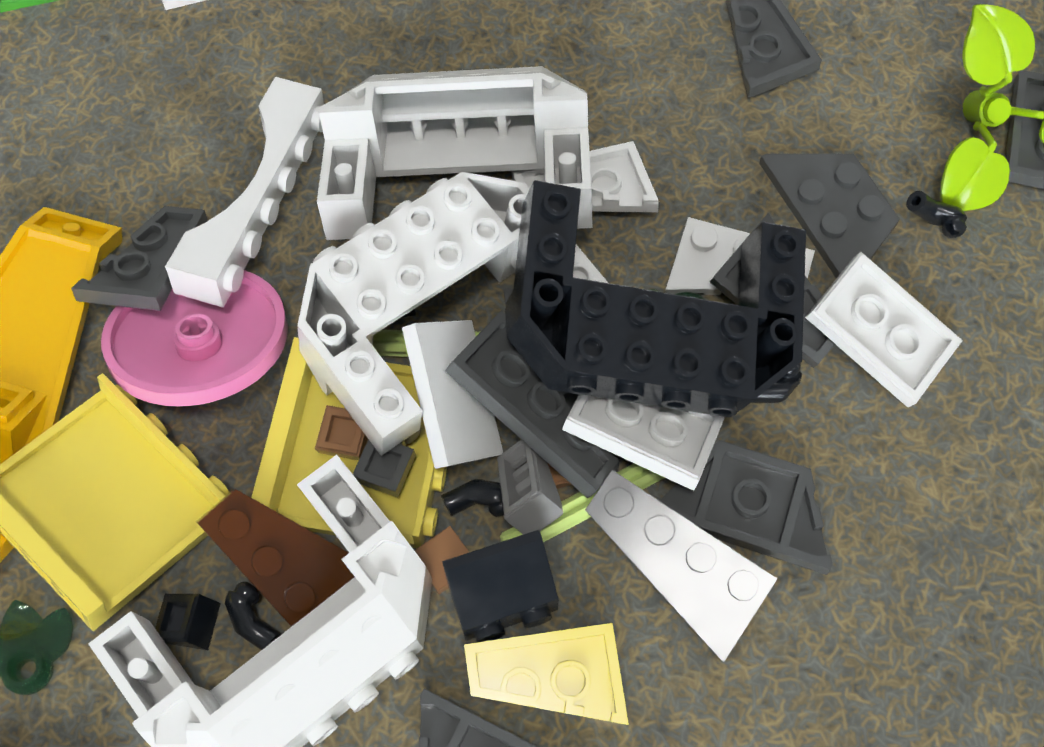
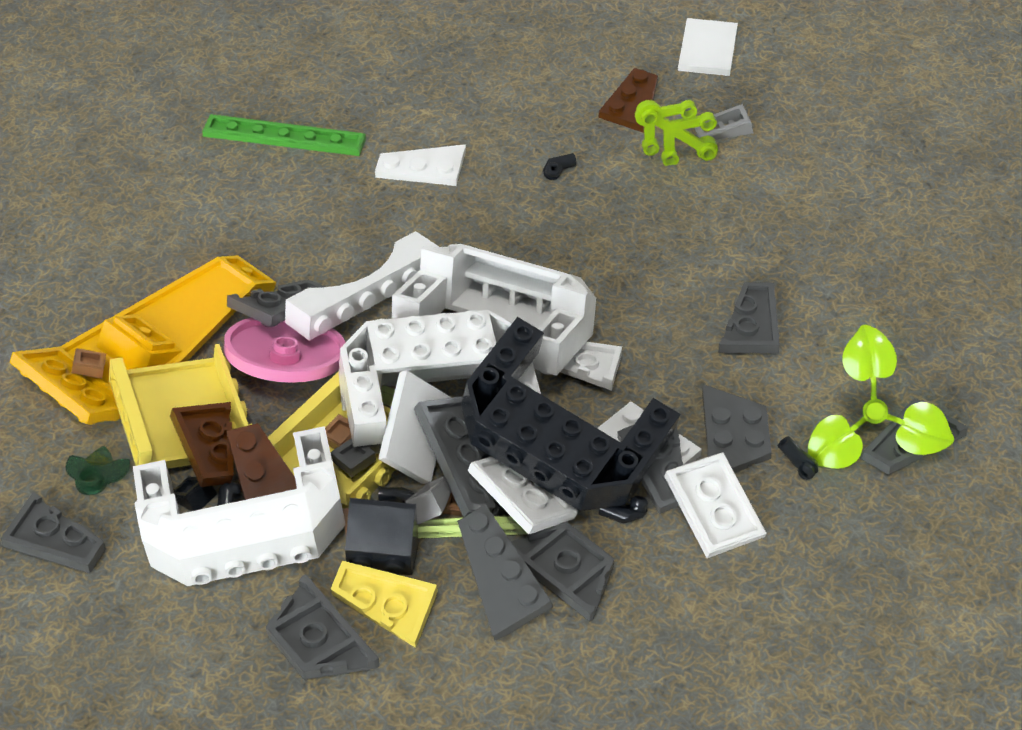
camera: 25 degrees right, 20 degrees down
none -> reddish brown wing [170,402,234,487]

